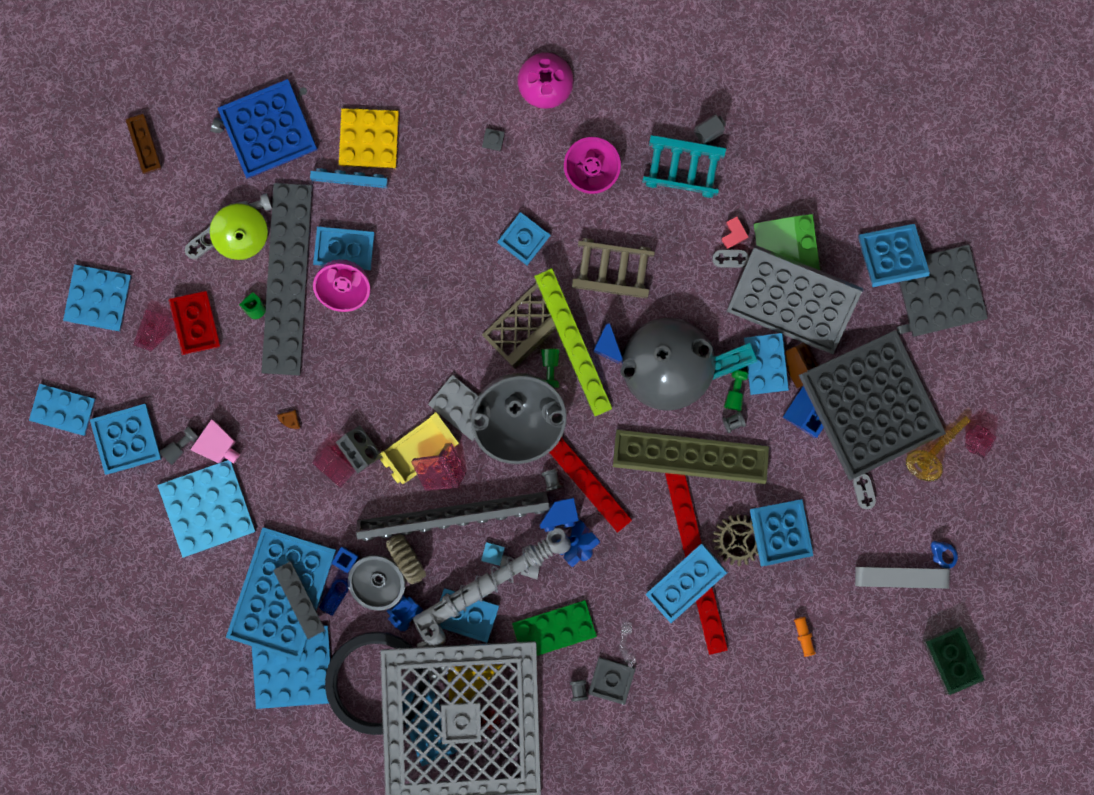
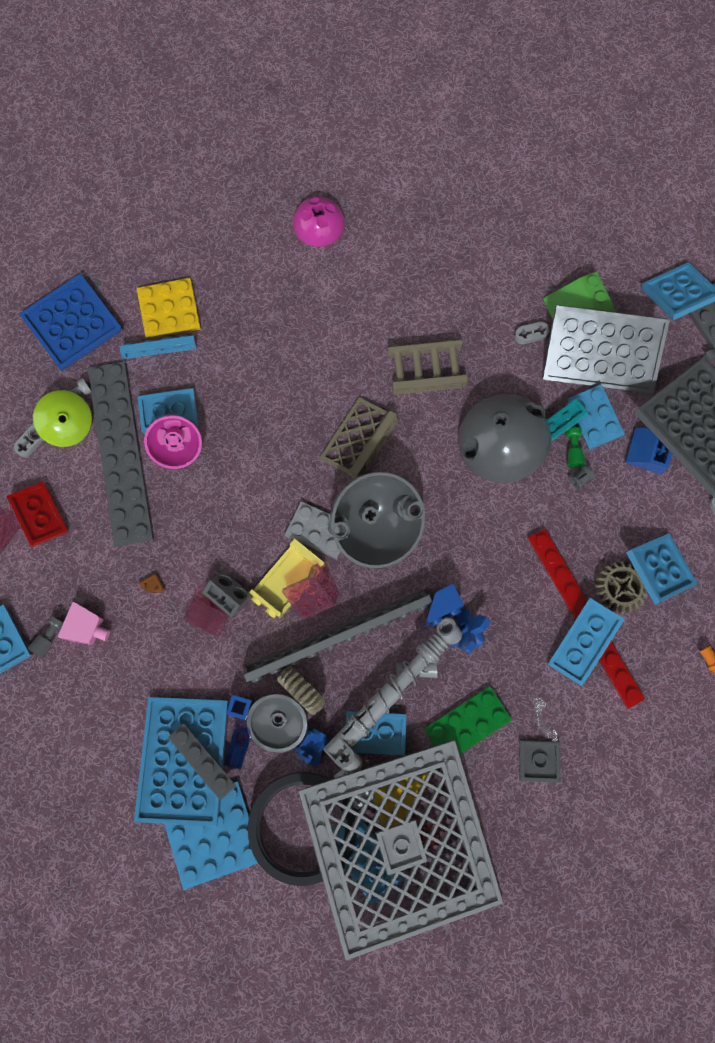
camera: 15 degrees left, 10 degrees down
medium azure plate [158,460,256,558] -> none
dark grey hinge [210,117,224,133] -> none
green plate [239,292,266,319] -> none
medium azure plate [481,542,505,566] -> none
dark grey plate [482,128,505,152] -> none
dark azure plate [497,212,551,266] -> none
lime plate [534,268,612,417] -> none
green piece [541,349,560,388] -> none
dark grey bush [541,468,563,492] -> none
red plate [549,437,632,533] -> none
dark pink piece [564,137,621,194] -> none
dark grey bush [570,680,589,701] -> none
blue slope [594,324,622,364] -> none
olive plate [613,430,769,484] -> none
teal fence [642,135,726,198] -> none
dark grey brick [694,114,726,145] -> none
coral piece [721,217,748,249] -> none
reddish brown panel [785,342,818,388] -> none

